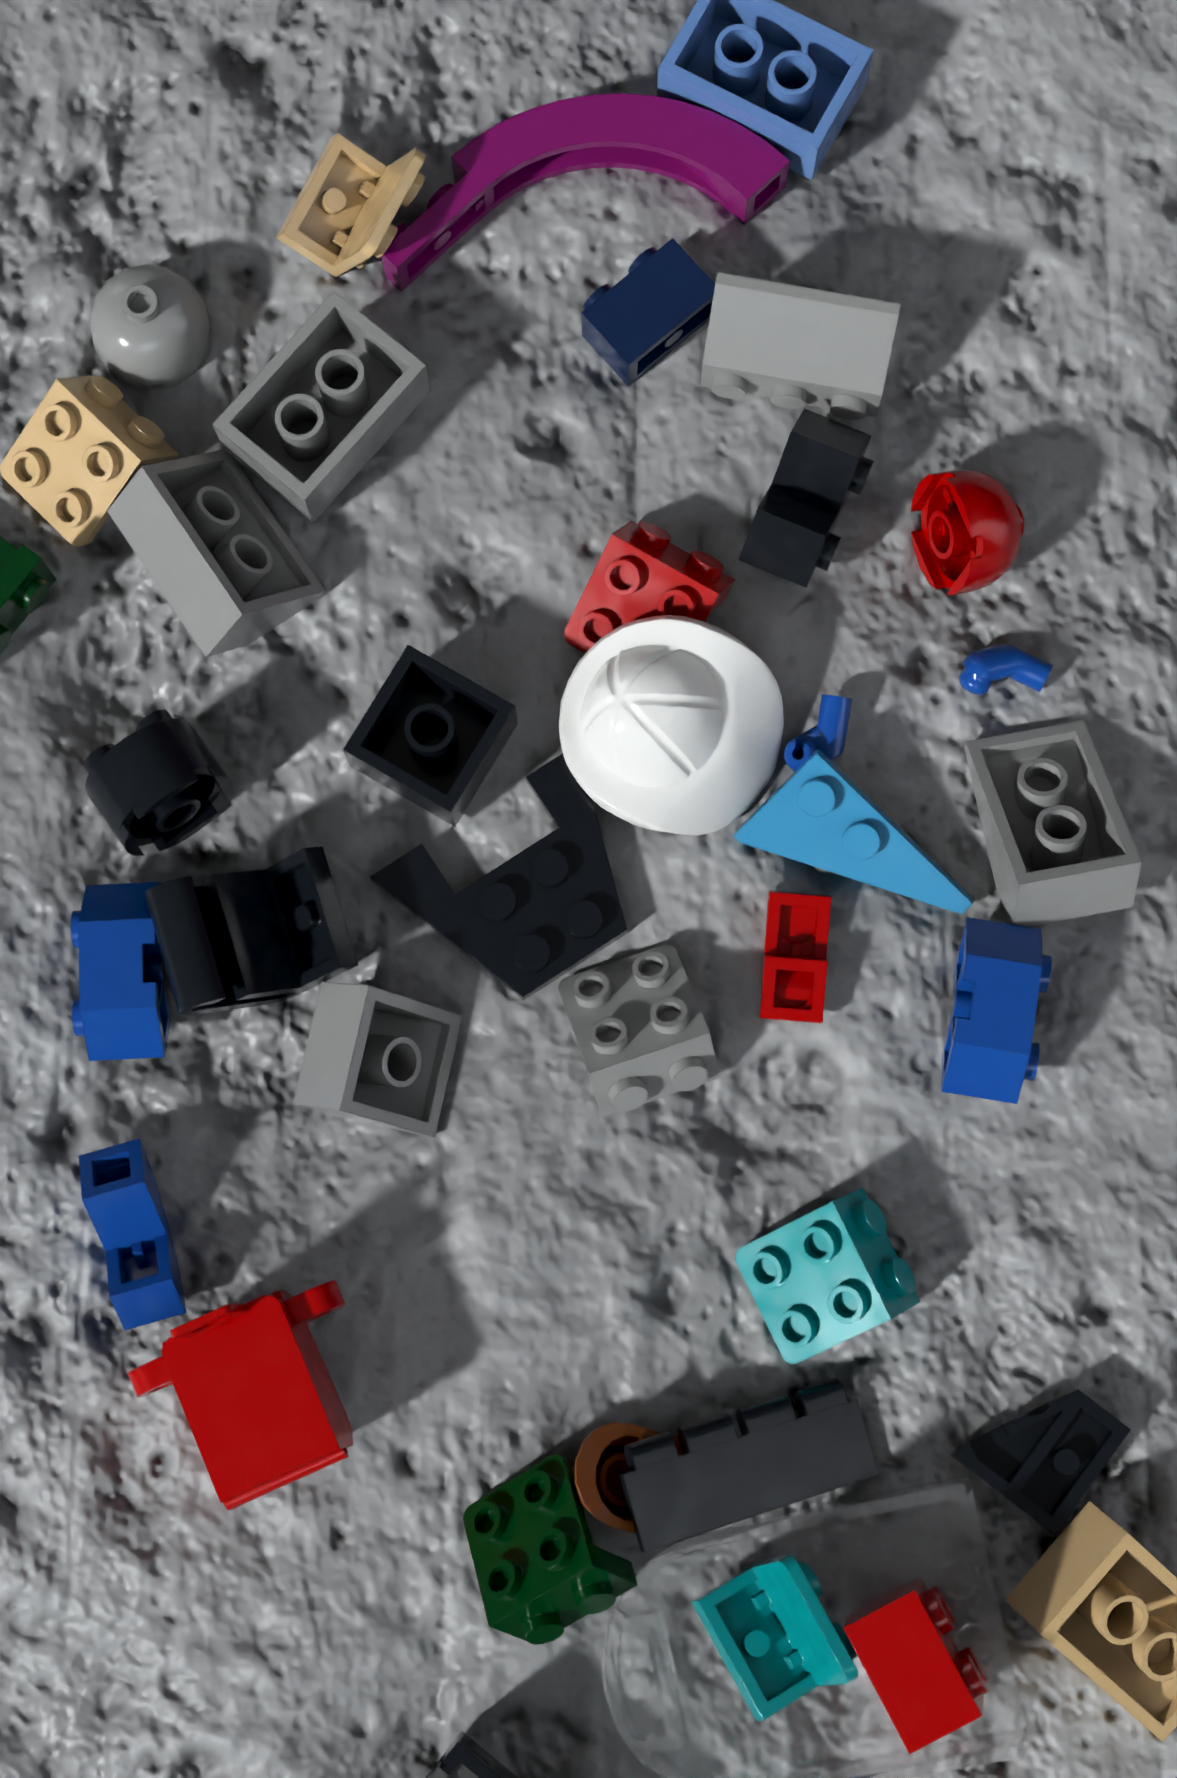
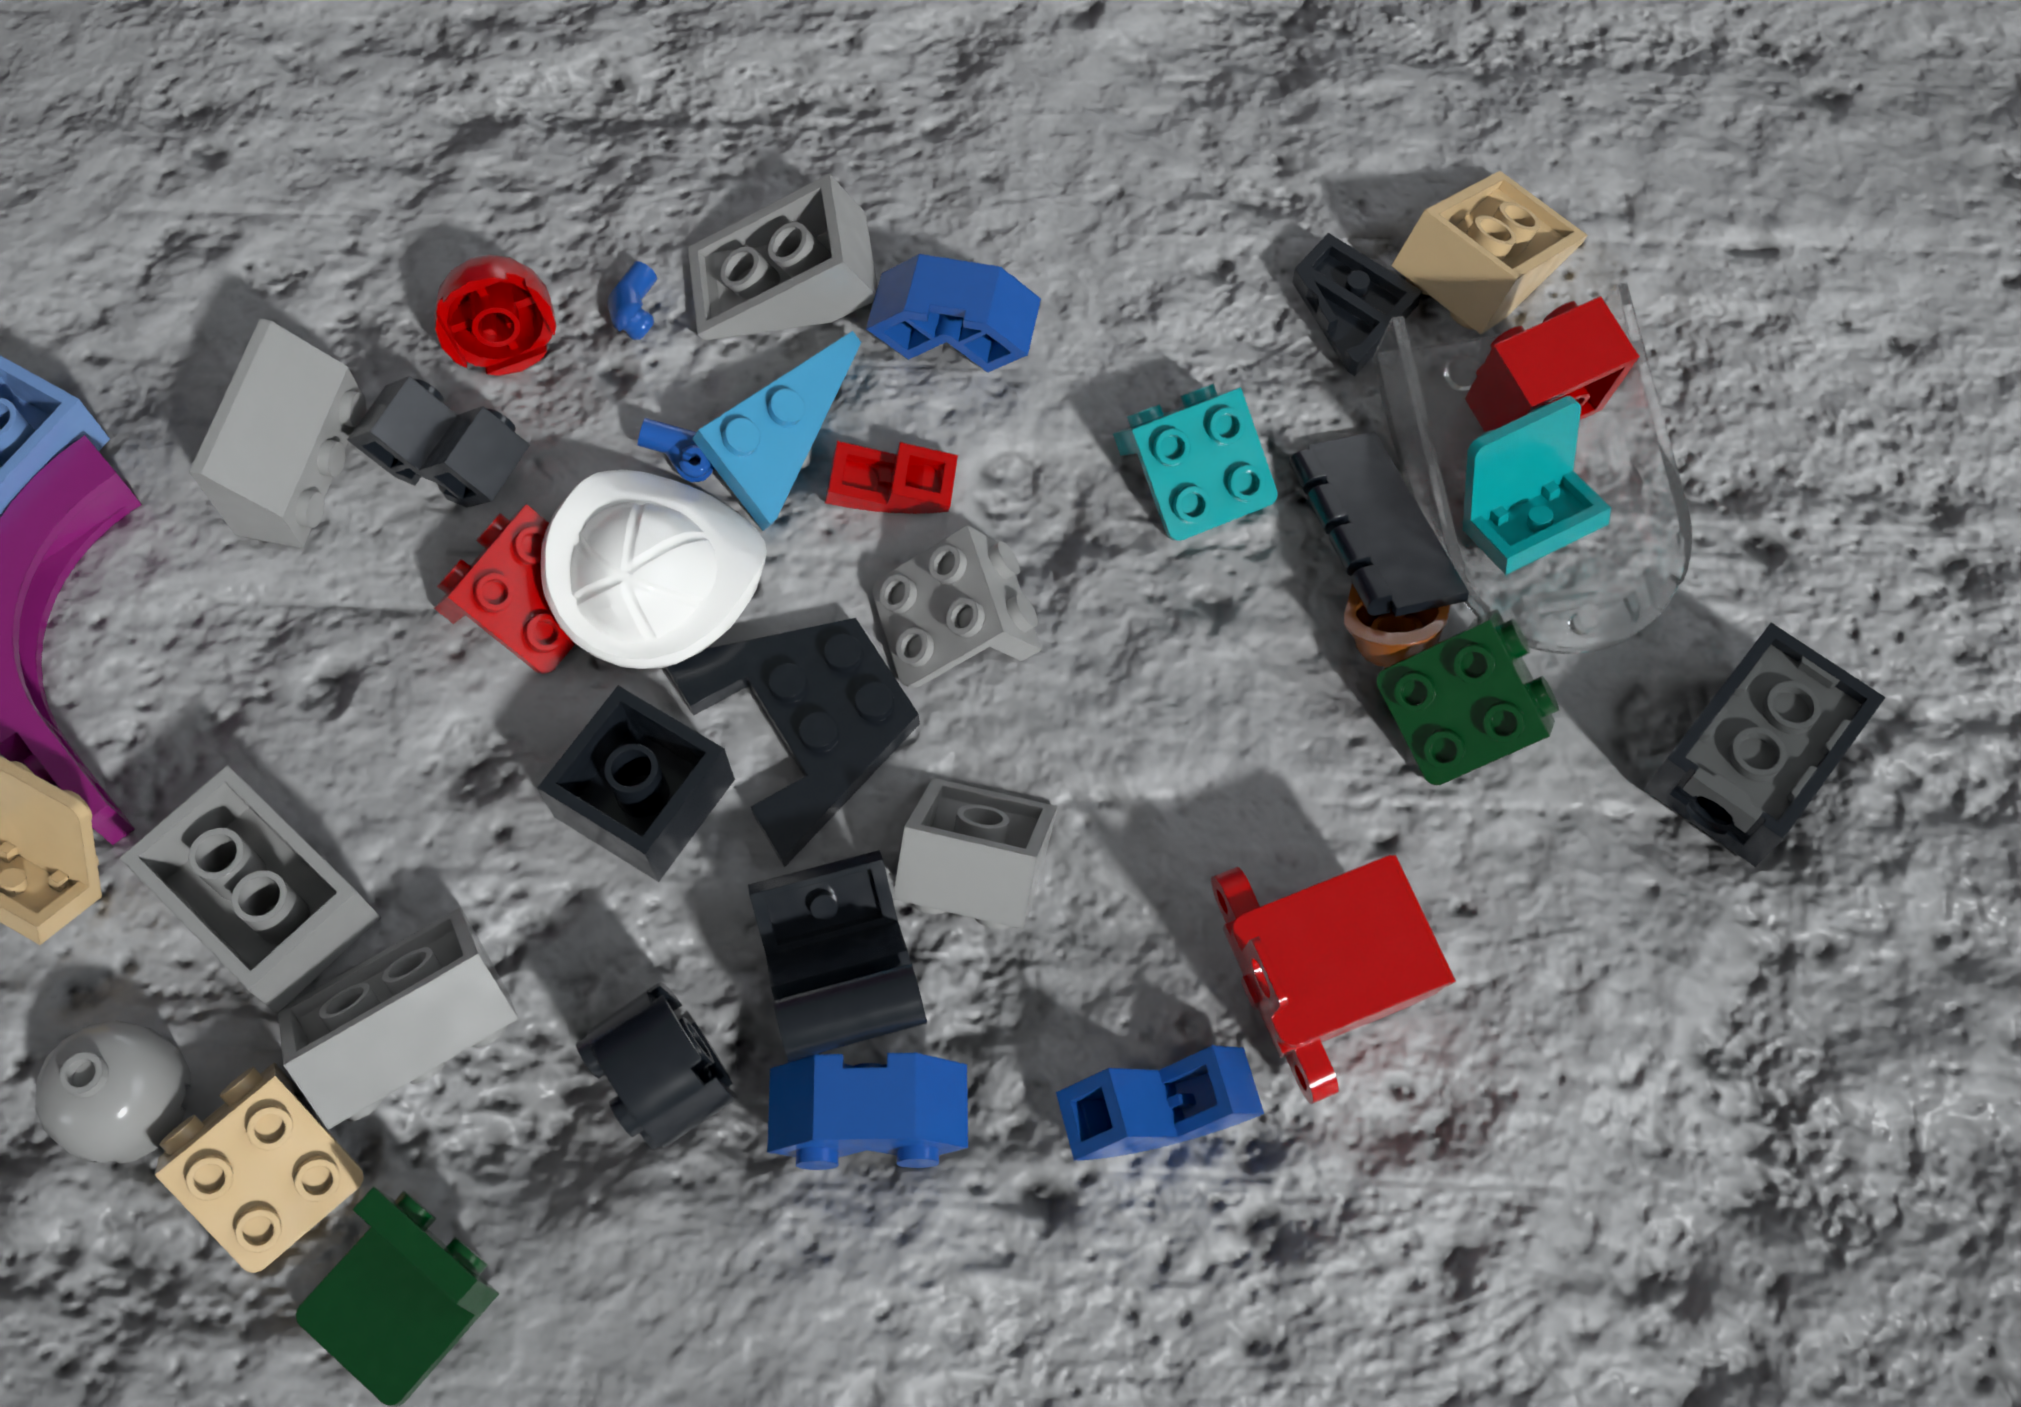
camera: 90 degrees left, 15 degrees down
dark blue brick [581,238,715,387] -> none

